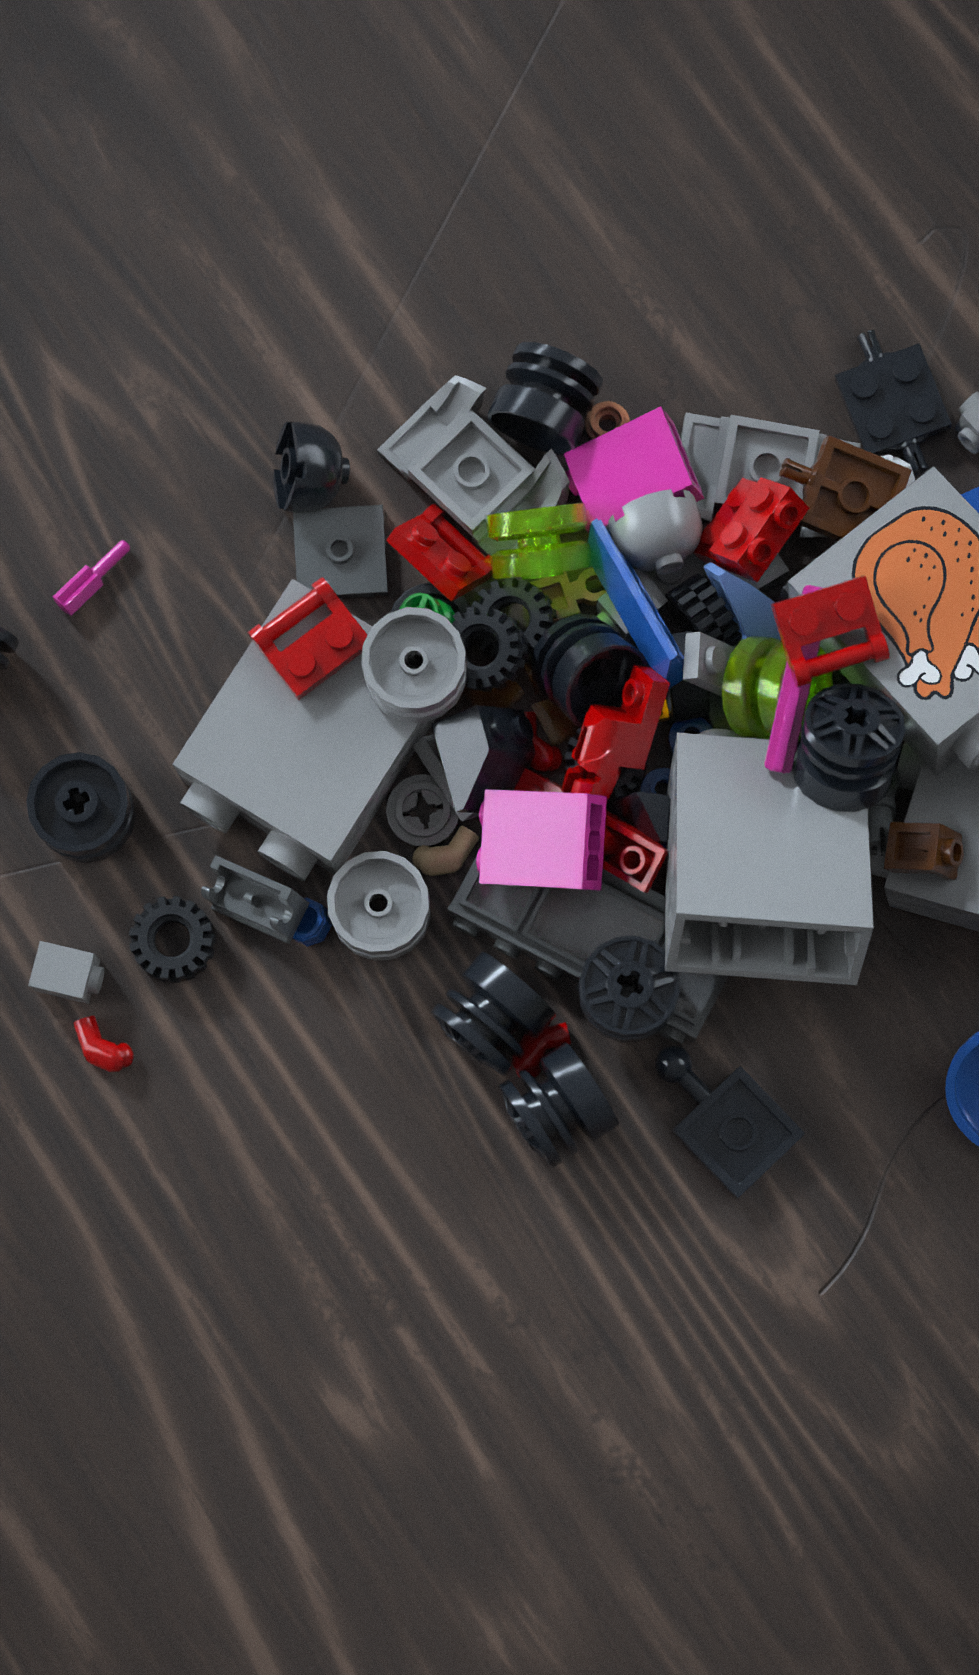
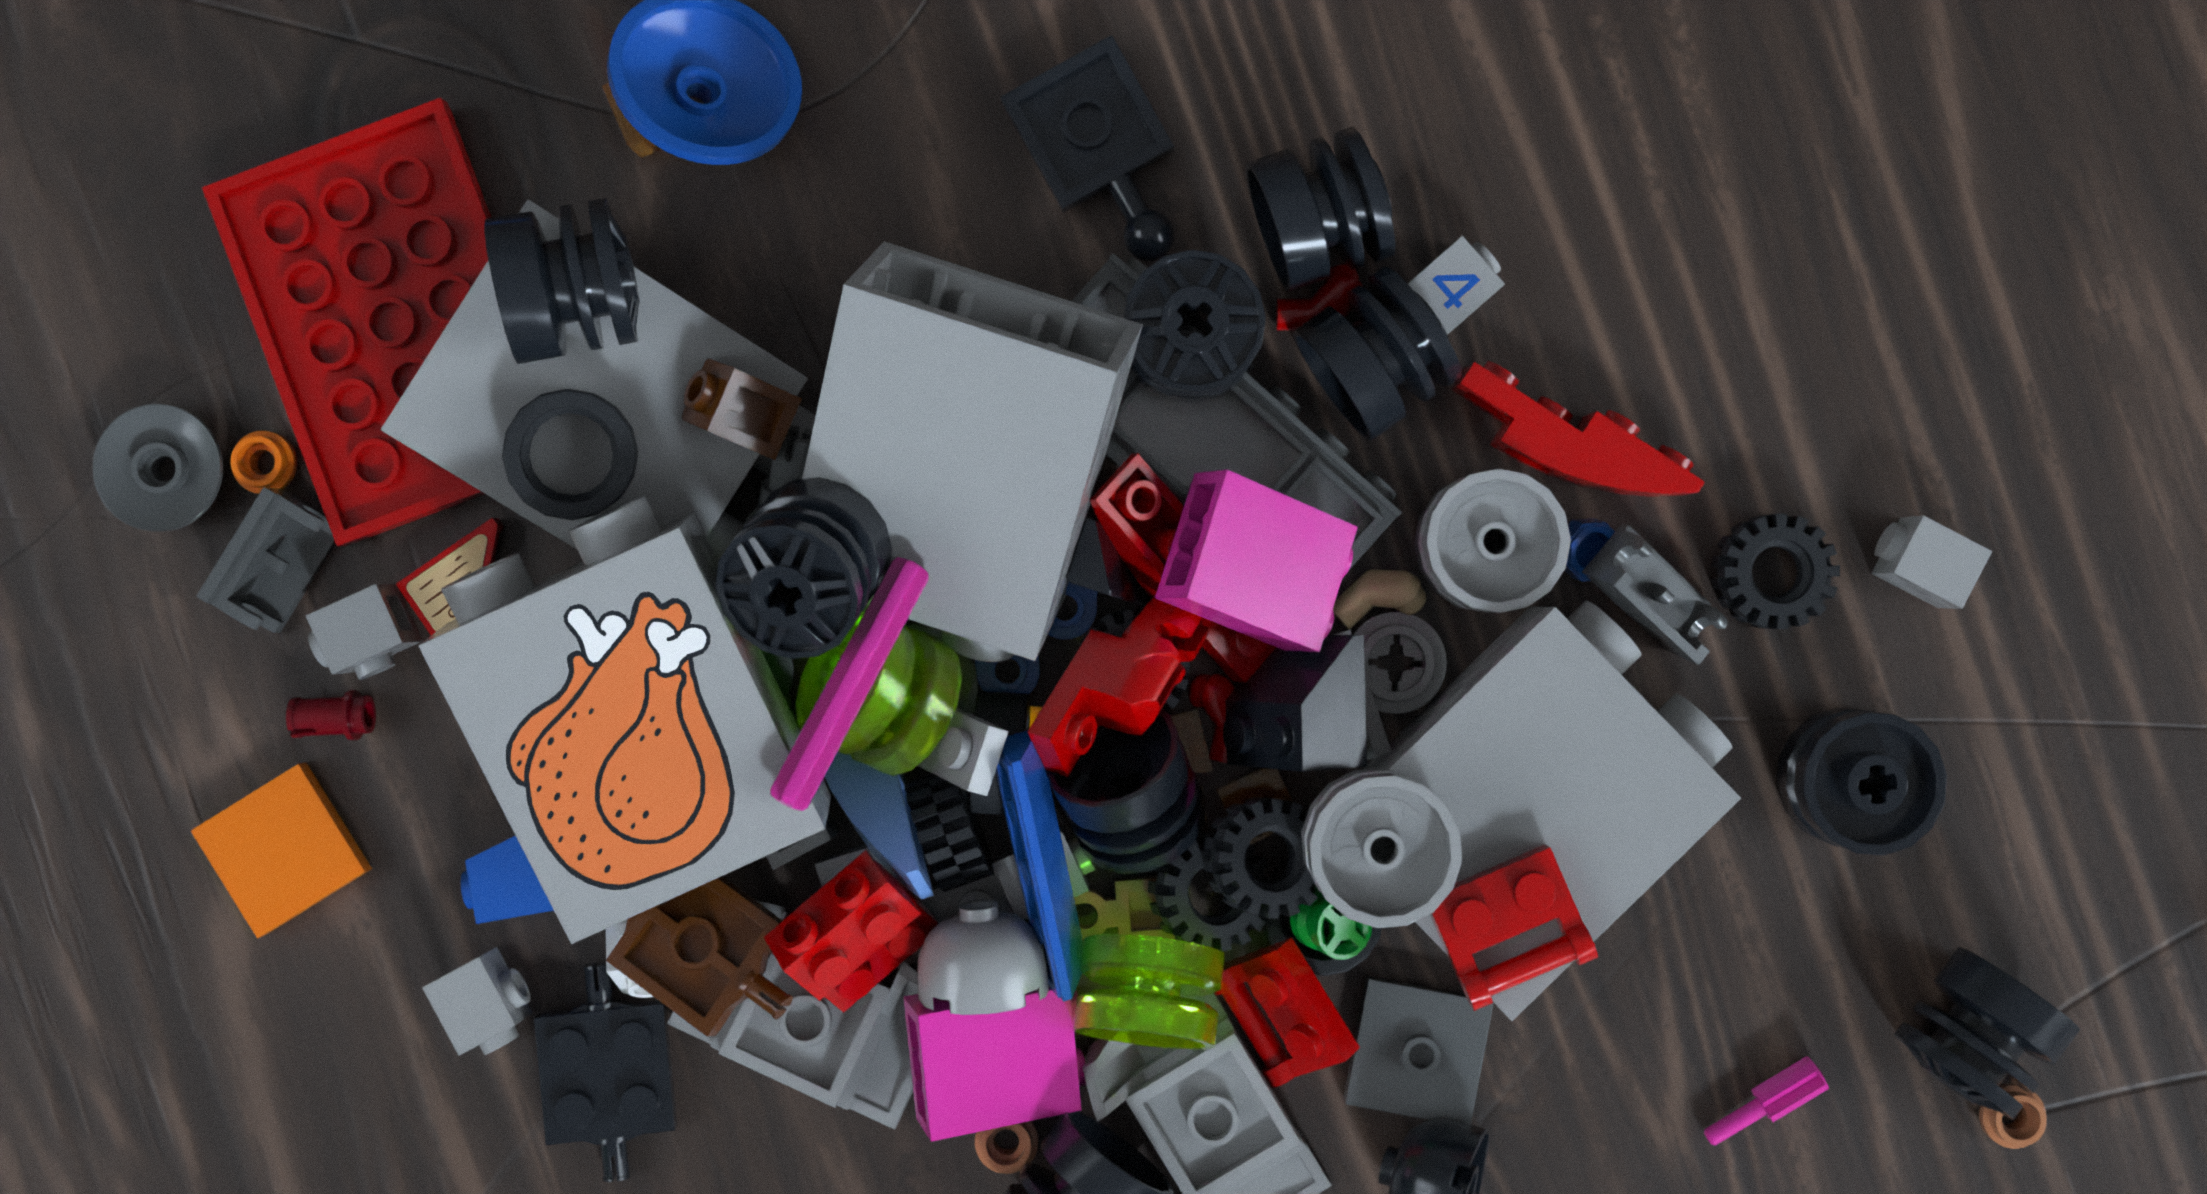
camera: 170 degrees left, 10 degrees up
red arm [73,1015,134,1072] -> none
red plate [771,576,890,688] -> none
none -> light grey brick [1408,236,1505,335]
none -> red slope [1451,361,1705,497]

